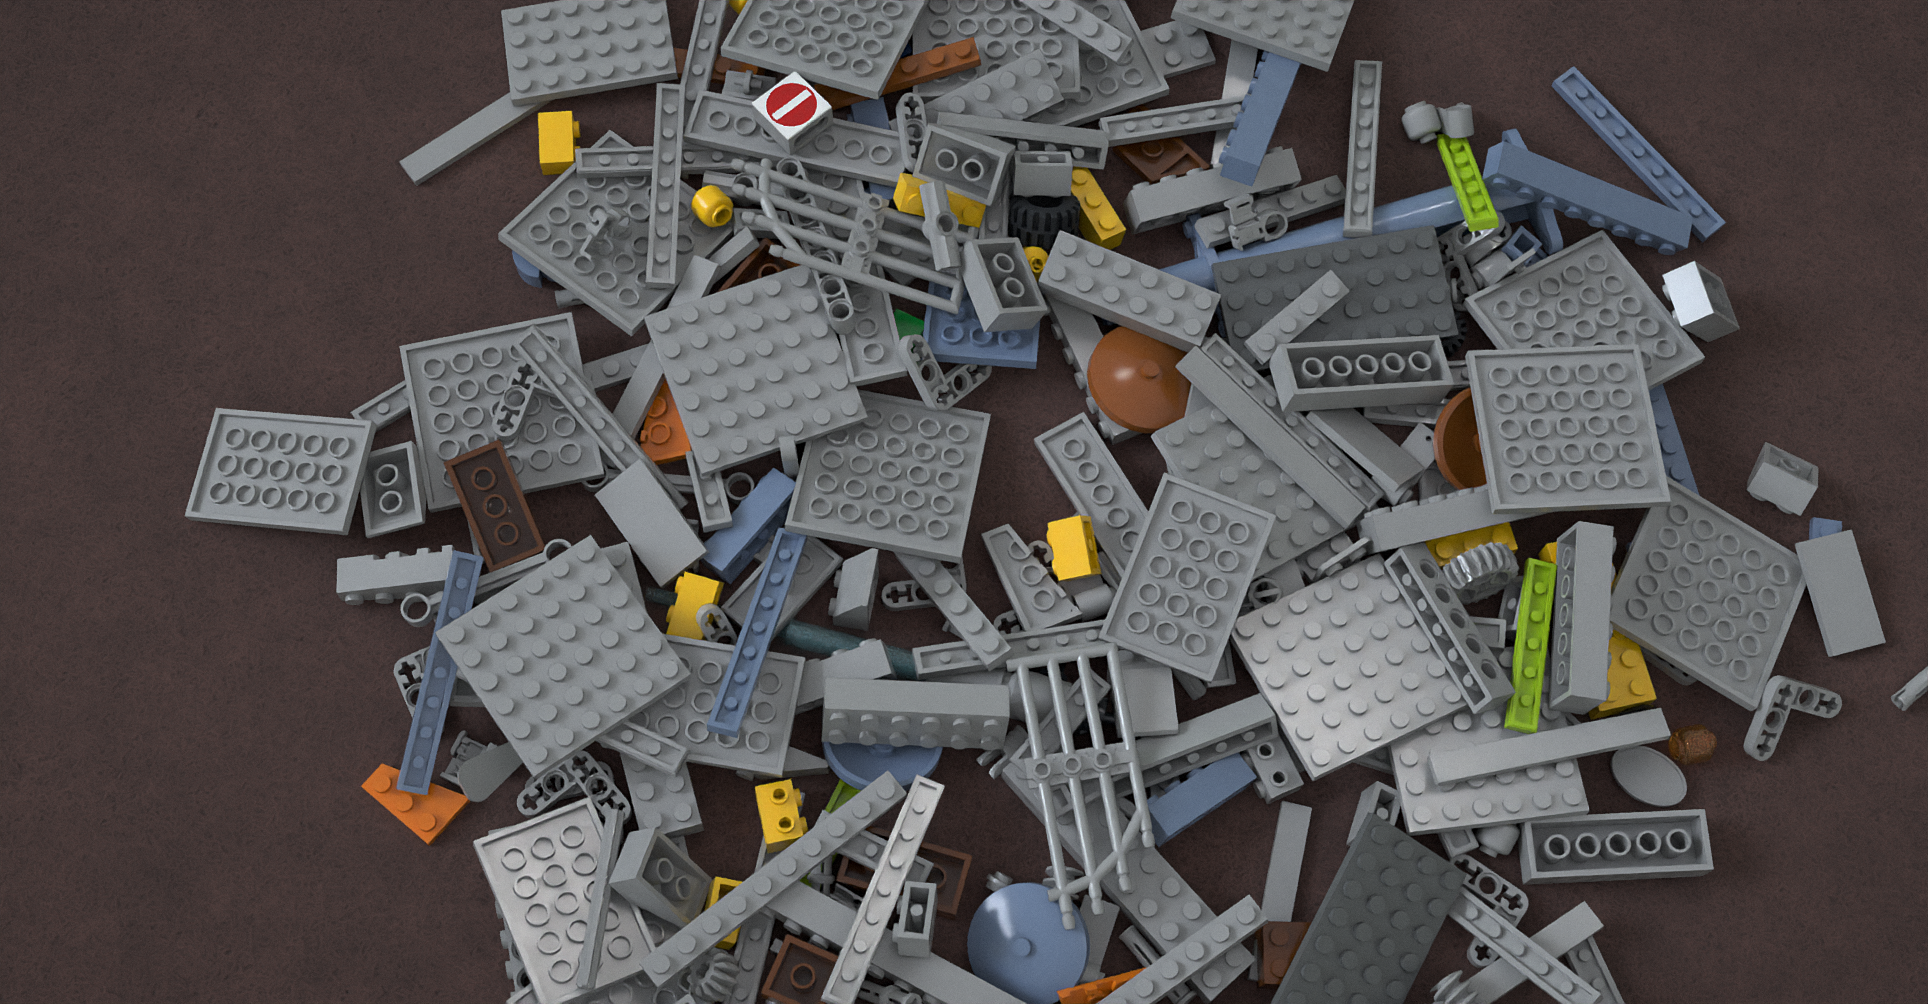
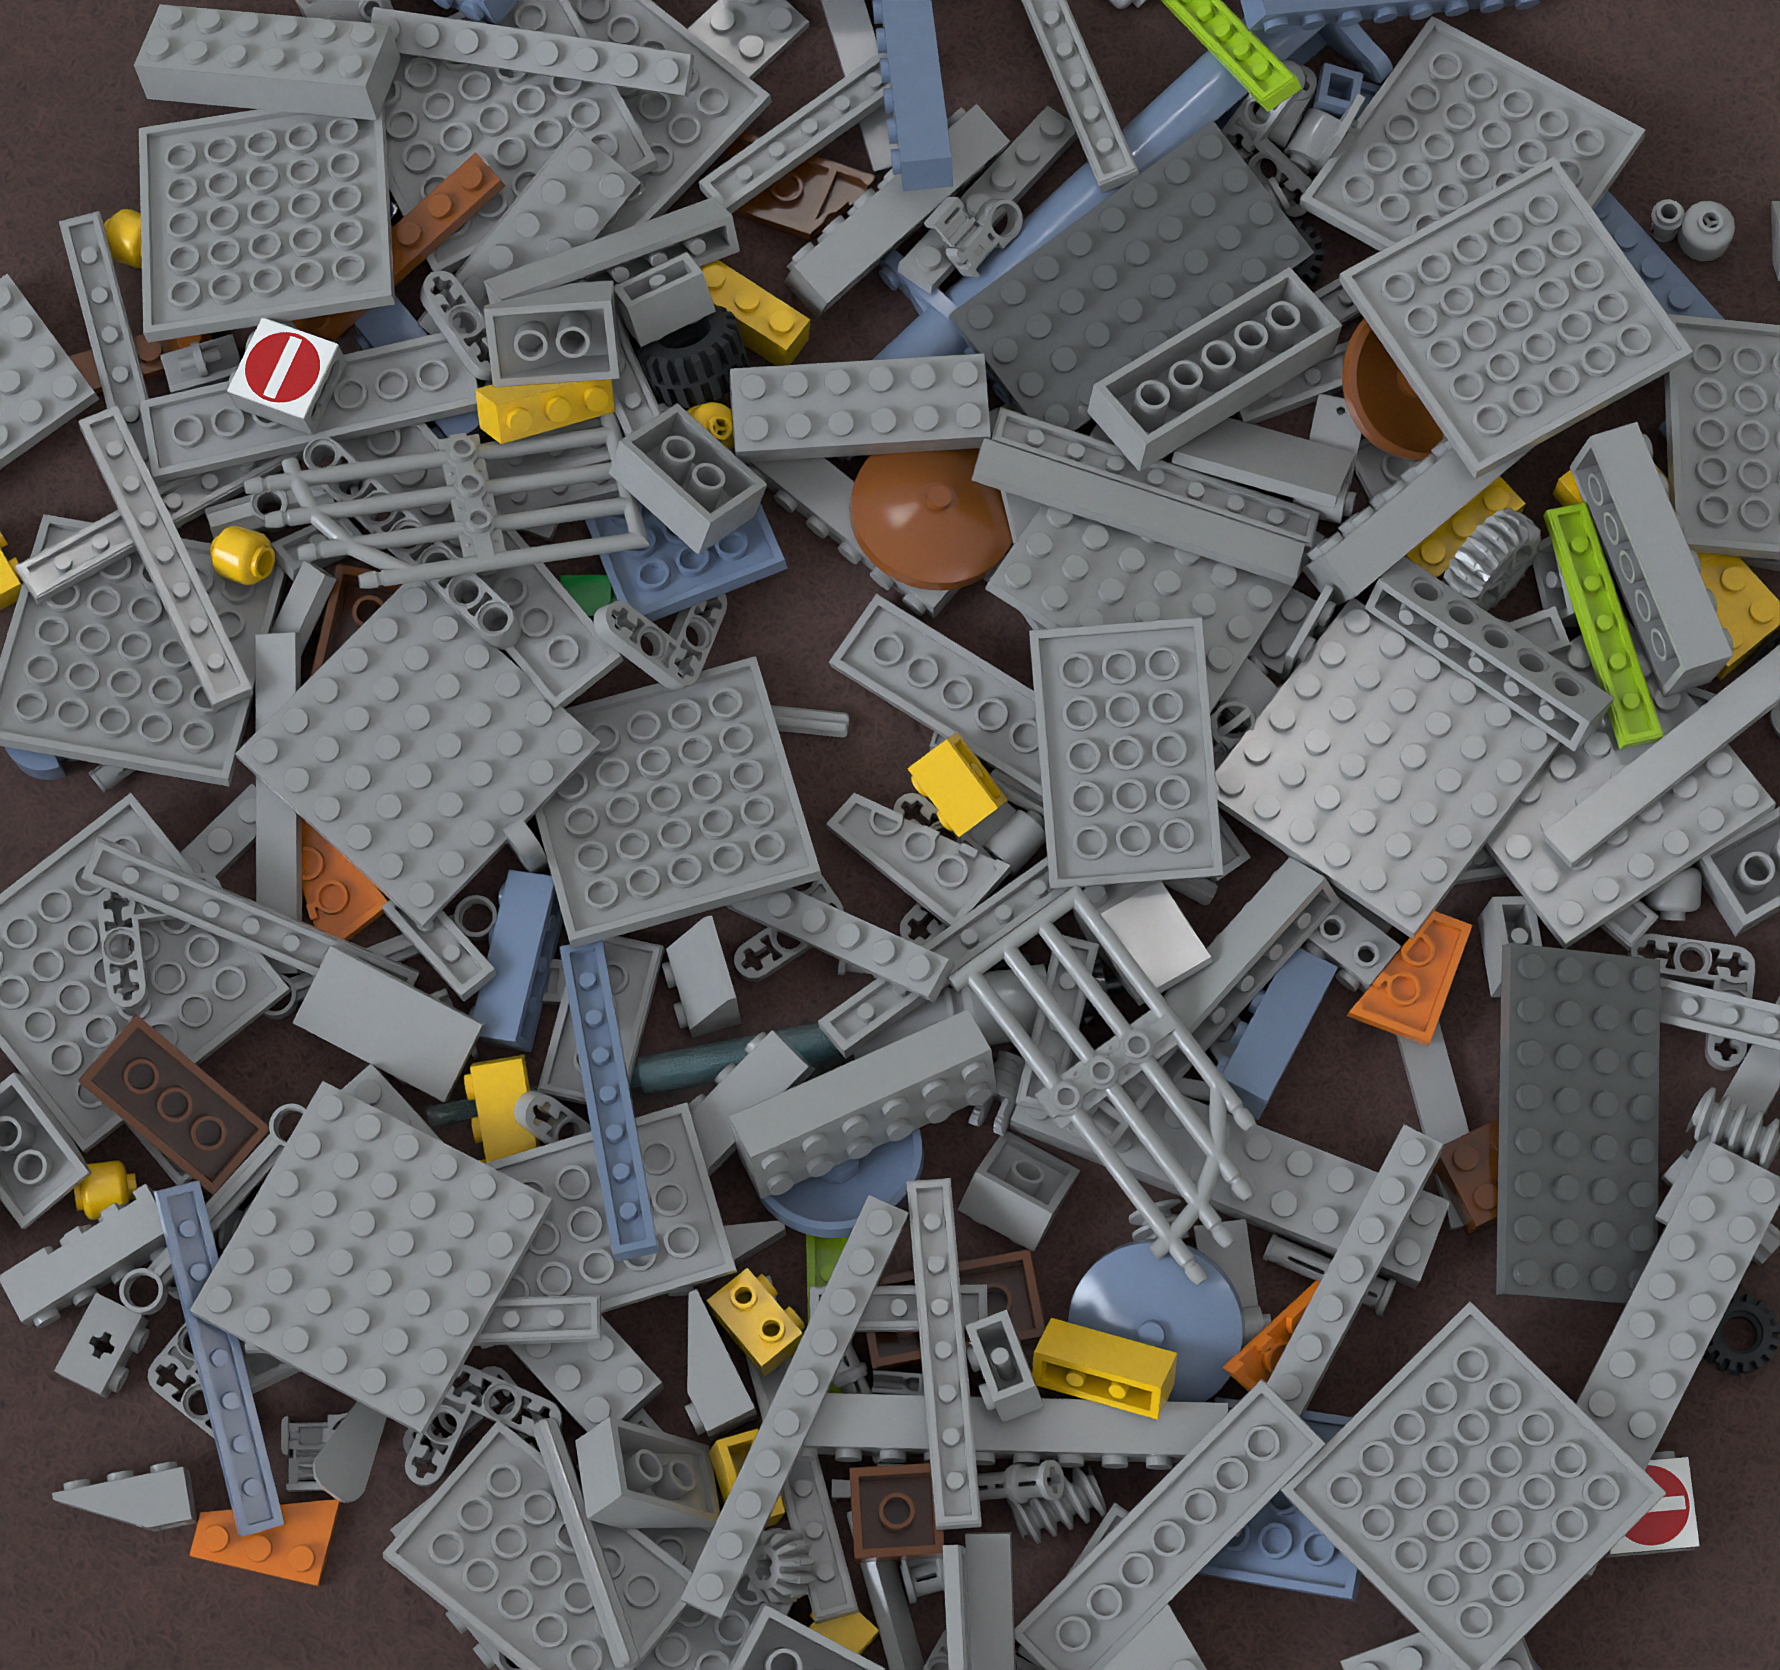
camera: 20 degrees left, 5 degrees up
light grey piece [579,207,631,260] -> none
light grey piece [919,180,962,271] -> none
light grey plate [986,871,1013,892] -> none
light grey plate [1243,270,1350,365] -> none
light grey brick [1662,261,1740,342] -> none
none -> light grey slope [52,1462,198,1532]
none -> light grey brick [54,1293,150,1399]
none -> yellow head [74,1160,137,1220]
none -> light grey slope [684,1289,758,1441]
none -> light grey axle [771,705,849,737]
none -> light grey slope [958,1130,1080,1251]
none -> yellow brick [1032,1318,1177,1420]
none -> orange wing [1347,911,1472,1047]
none -> light grey pin [1650,199,1685,242]
none -> light grey head [1677,201,1735,262]

